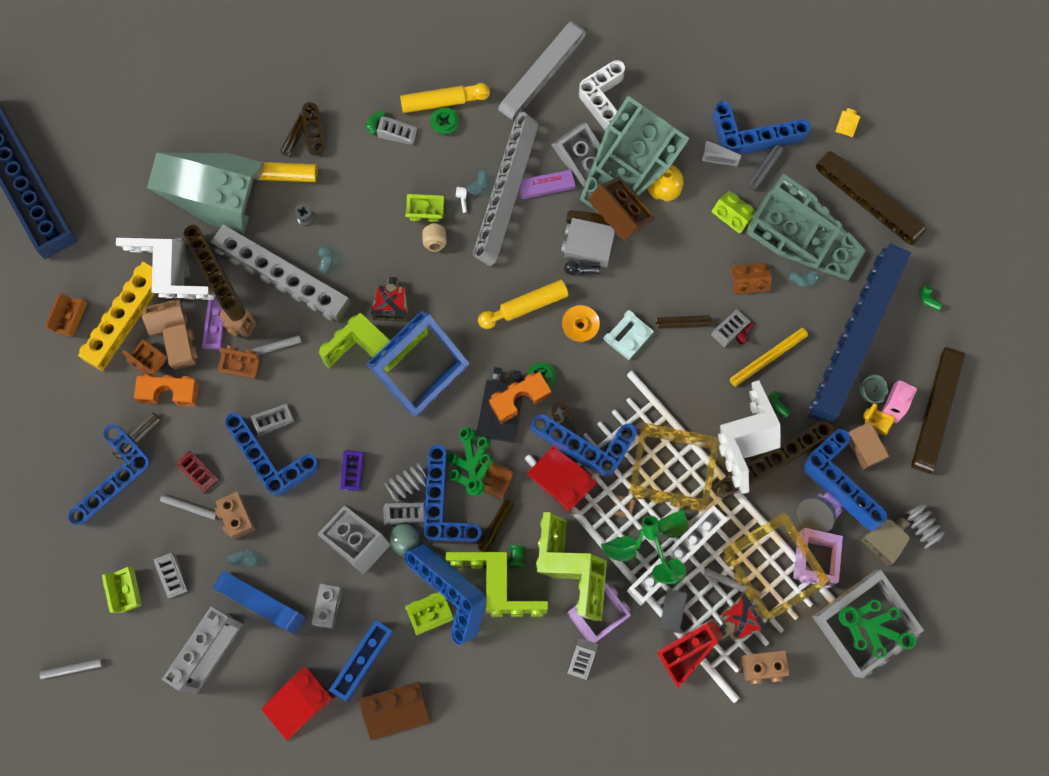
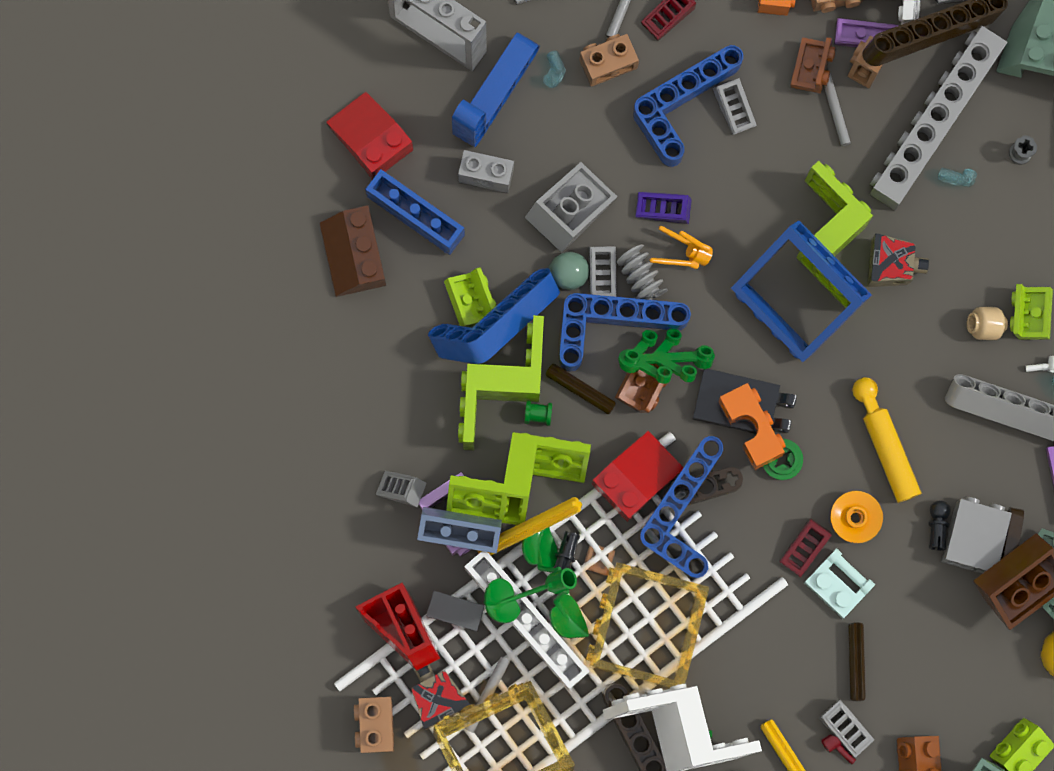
camera: 90 degrees right, 5 degrees up
none -> sand blue brick [417,507,502,553]
none -> yellow axle [477,497,582,556]
none -> black axle [554,531,580,570]
none -> light orange plant [650,226,713,269]
none -> dark red slope [779,518,832,577]

